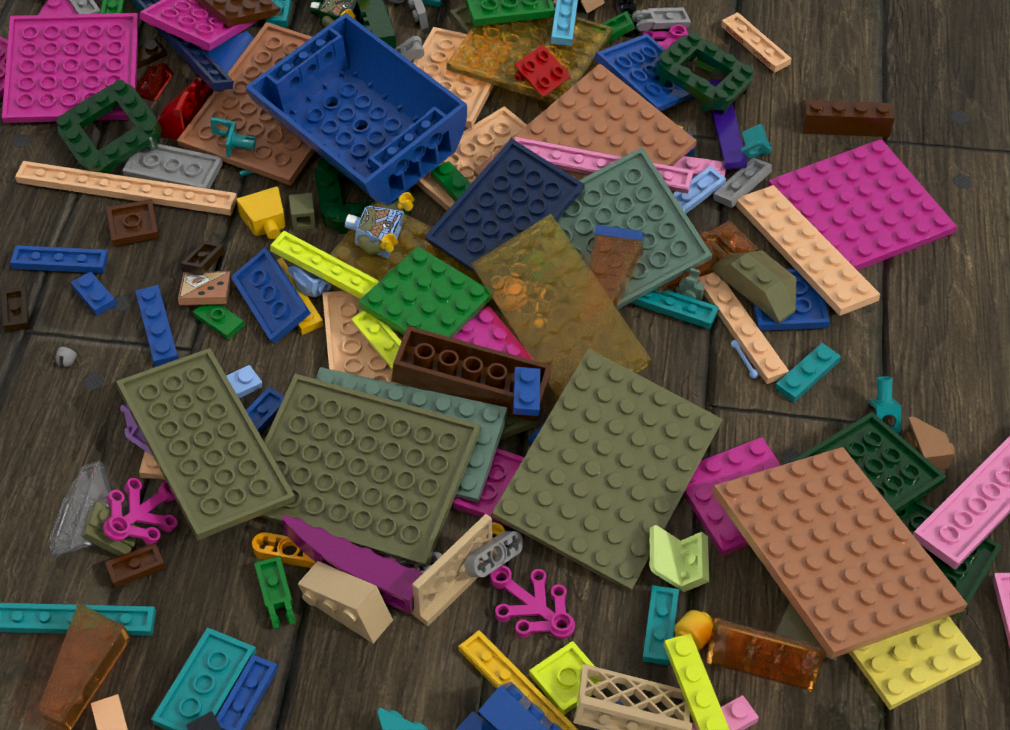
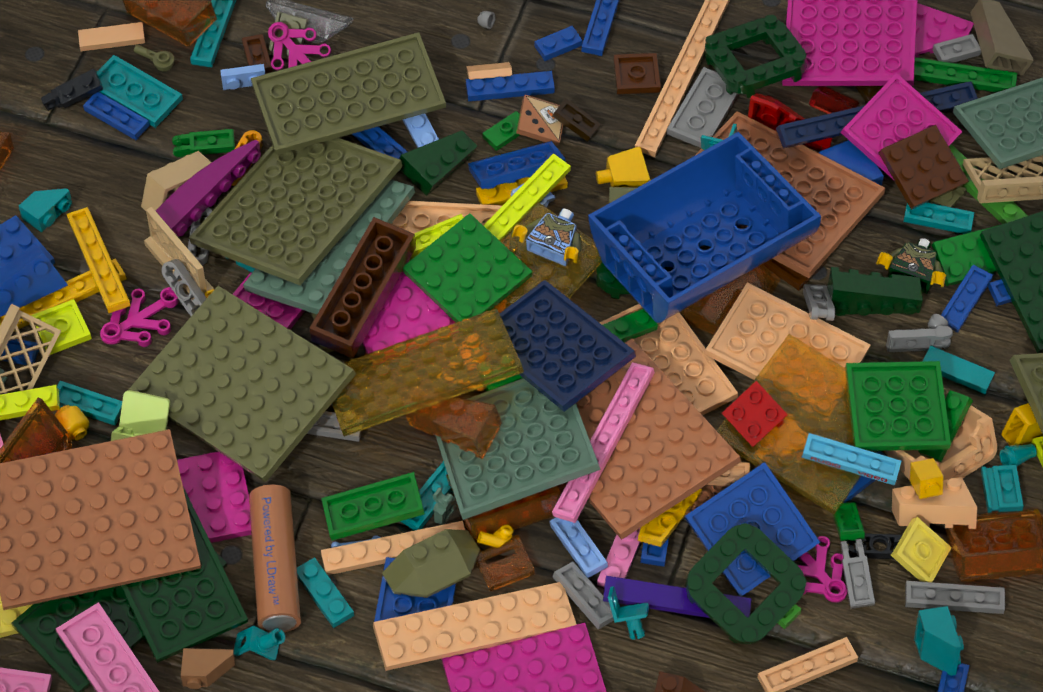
camera: 100 degrees right, 5 degrees up
blue plate [513,367,540,416] -> none
blue plate [594,225,645,246] -> none
none -> yellow tile [66,207,131,313]
none -> olive plate [134,44,175,71]
none -> light blue plate [220,64,265,90]
none -> nougat piece [249,484,301,633]
none -> green plate [321,472,425,541]
none -> dark green wedge [399,131,477,196]
none -> light nougat tile [466,62,512,80]
none -> yellow arm [477,524,513,548]

